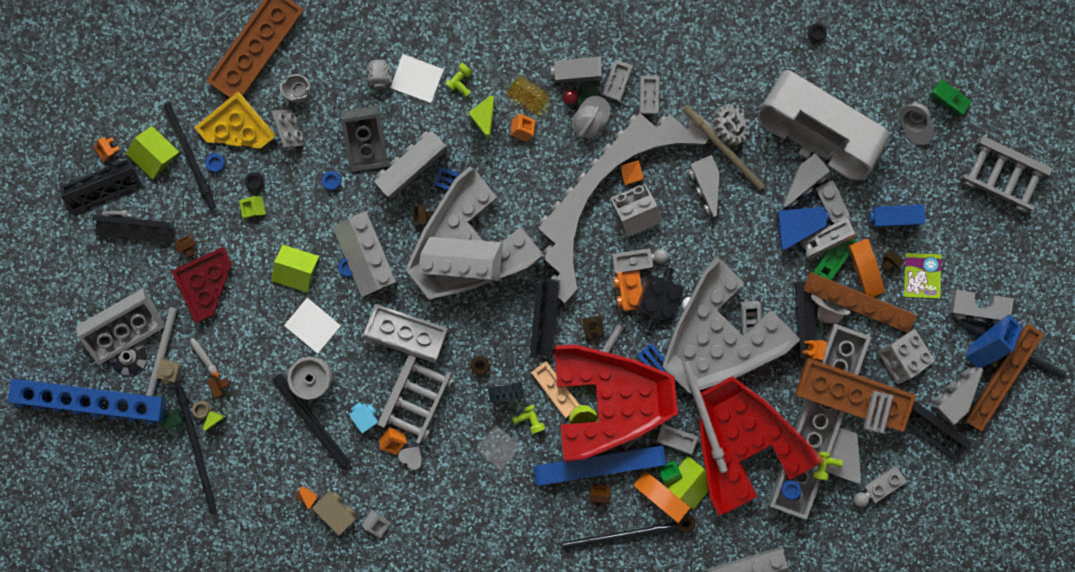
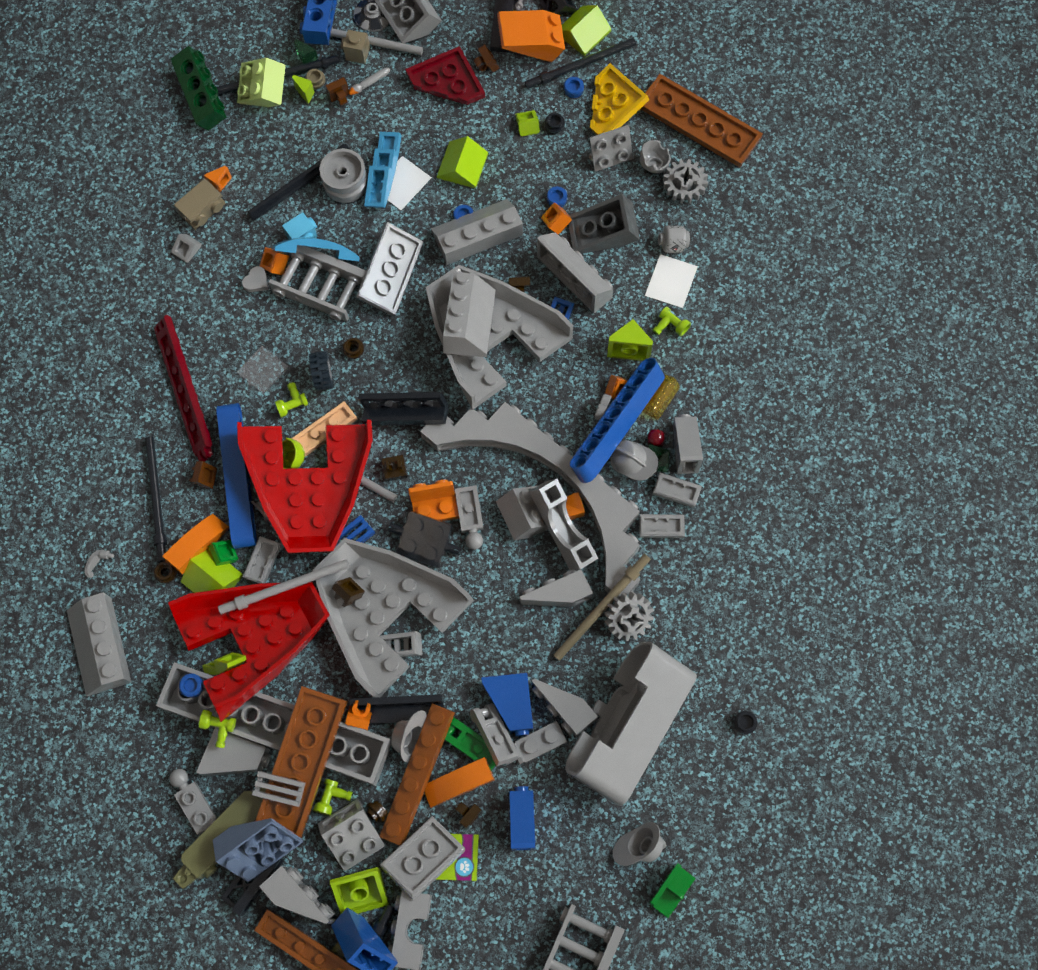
camera: 90 degrees right, 15 degrees down
none -> dark red hinge [154,315,212,462]
none -> dark green brick [170,46,227,131]
none -> olive hinge [173,788,266,889]
none -> lime slope [202,652,247,675]
none -> sand blue slope [213,818,303,882]
none -> yellowish green slope [237,58,285,107]
none -> dark azure slope [273,237,360,261]
none -> lime piece [313,779,353,816]
none -> lime slope [330,867,388,914]
none -> dark brown tile [332,577,365,607]
none -> dark azure slope [364,132,402,208]
none -> dark brown plate [366,800,388,823]
none -> light grey tile [380,816,465,901]
none -> orange slope [497,10,565,62]
none -> light grey arch [529,479,598,570]
none -> orange slope [541,202,572,234]
none -> blue beam [570,358,665,483]
none -> light grey tile [595,394,612,420]
none -> light grey gear [663,159,708,204]

